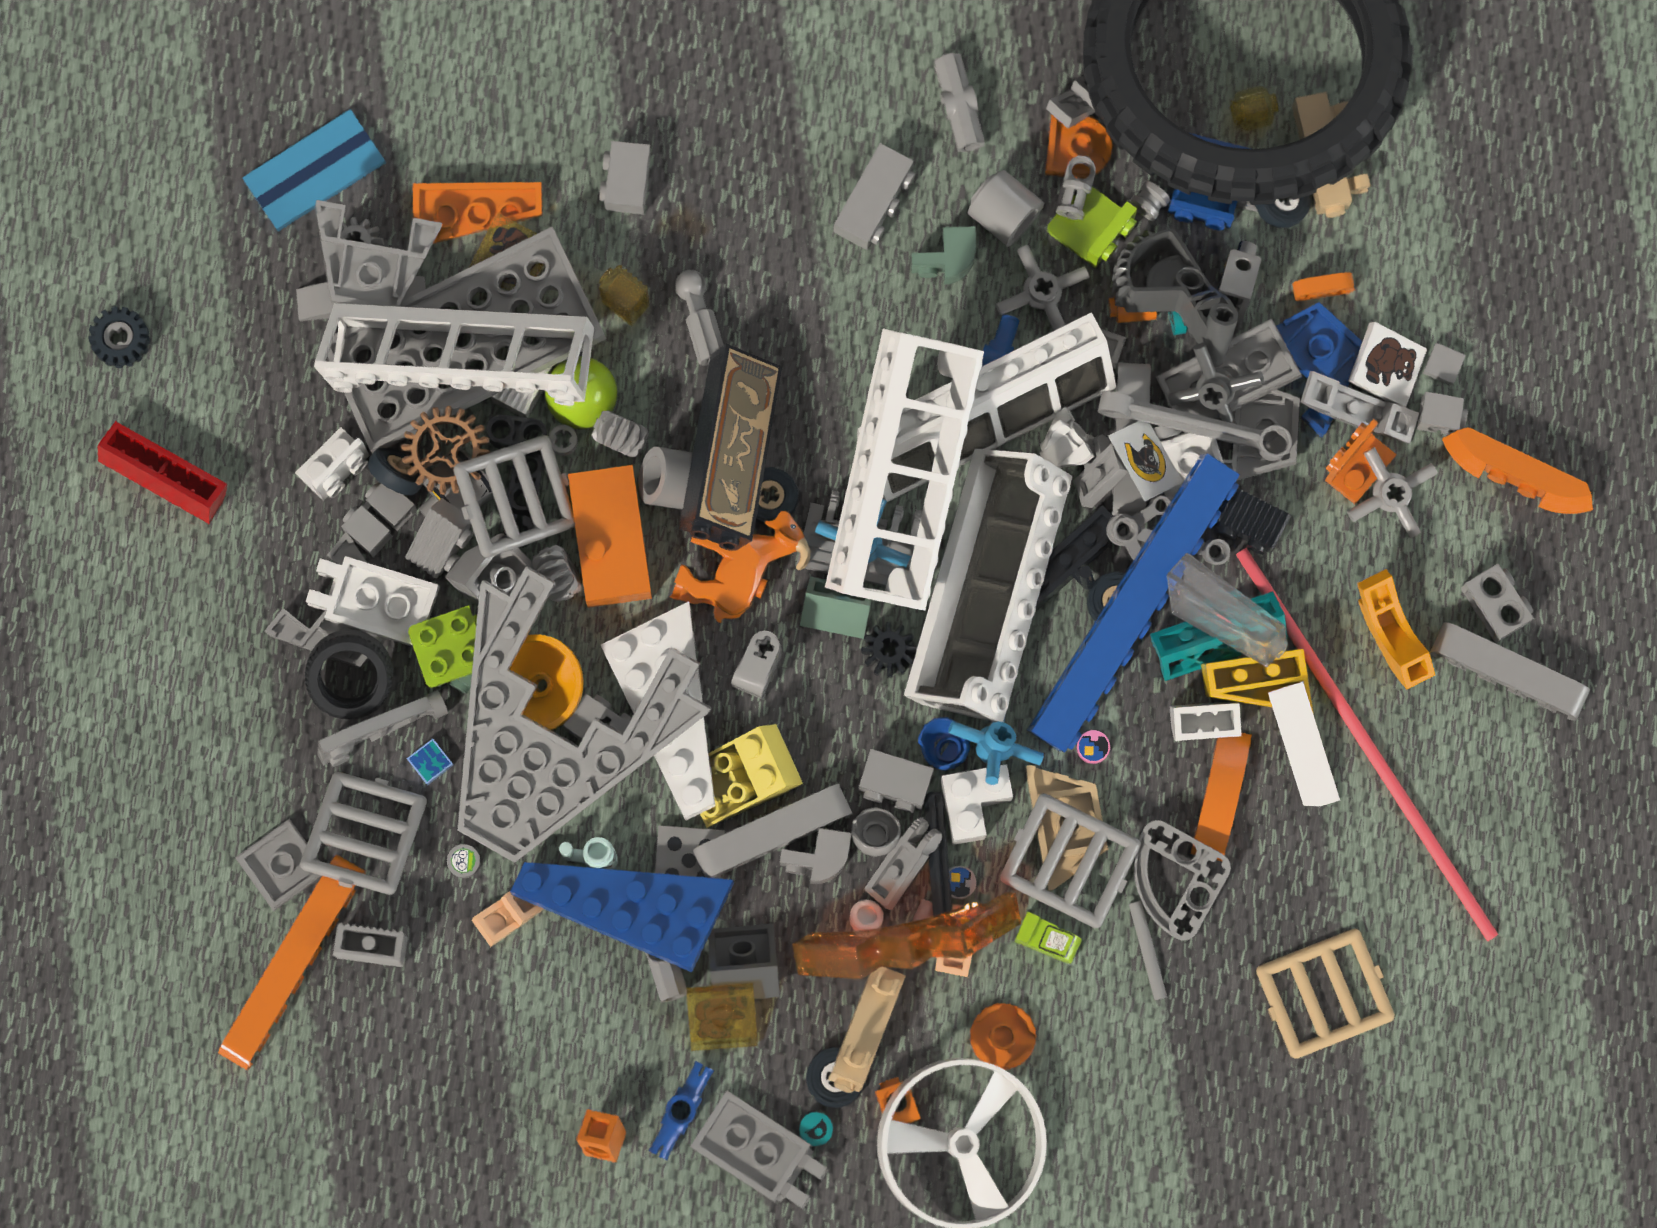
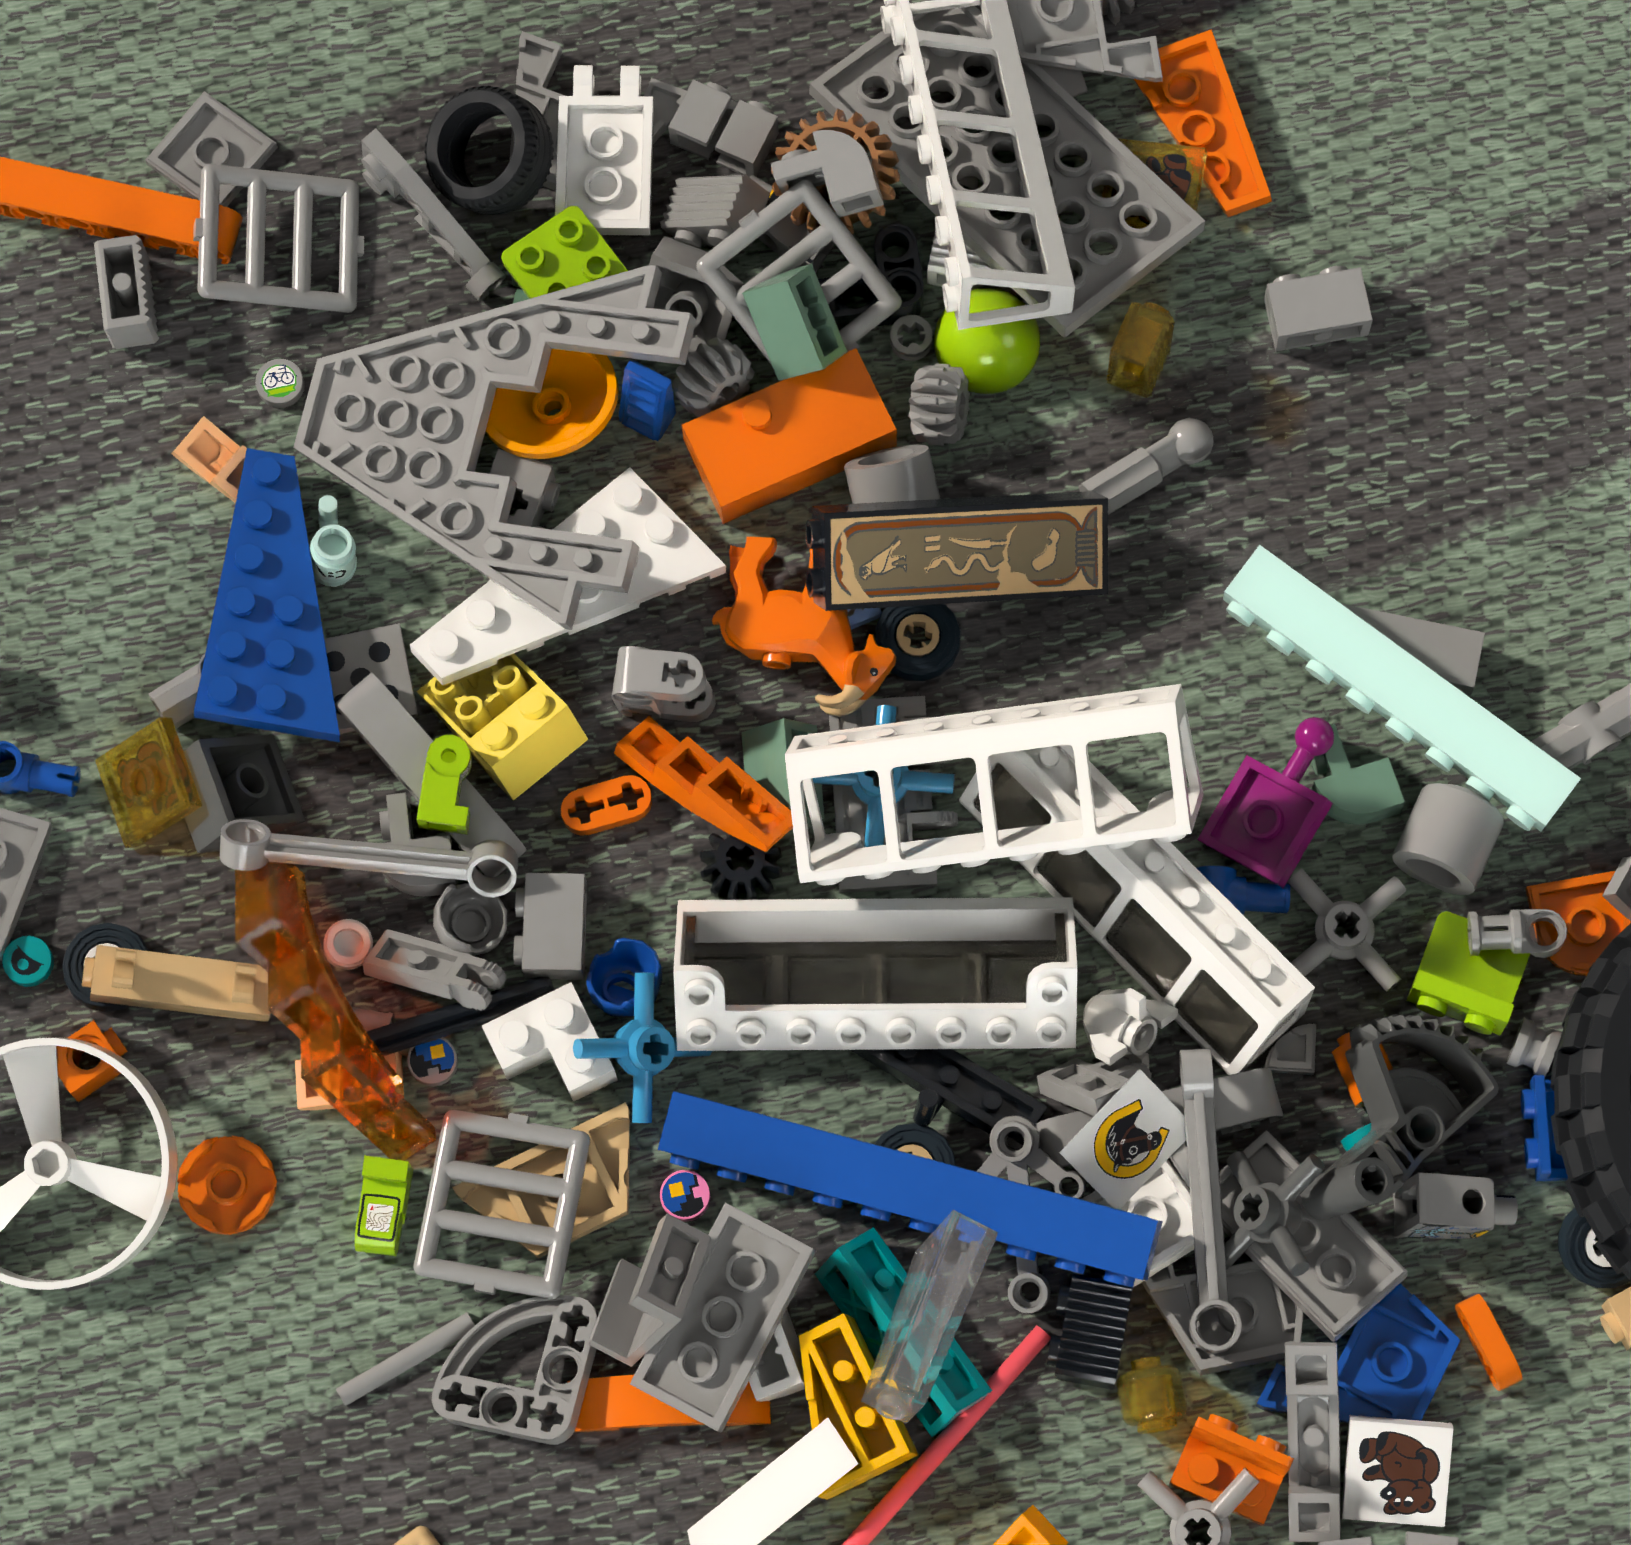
camera: 80 degrees right, 5 degrees down
white bracket [295,427,369,501] -> none
black bush [368,447,423,495] -> none
tile [407,739,453,785] -> none
none -> light grey piece [219,819,518,897]
none -> lime leg [416,735,472,835]
none -> orange beam [561,775,652,836]
none -> light grey panel [588,1213,711,1367]
none -> orange slope [614,716,793,852]
none -> blue slope [619,360,676,441]
none -> light grey plate [630,1202,817,1433]
none -> sand green brick [742,264,847,381]
none -> light grey brick [771,130,884,218]
none -> clear yellow head [1116,1356,1187,1434]
none -> magenta plate [1197,717,1334,888]
none -> light aqua brick [1223,545,1581,832]

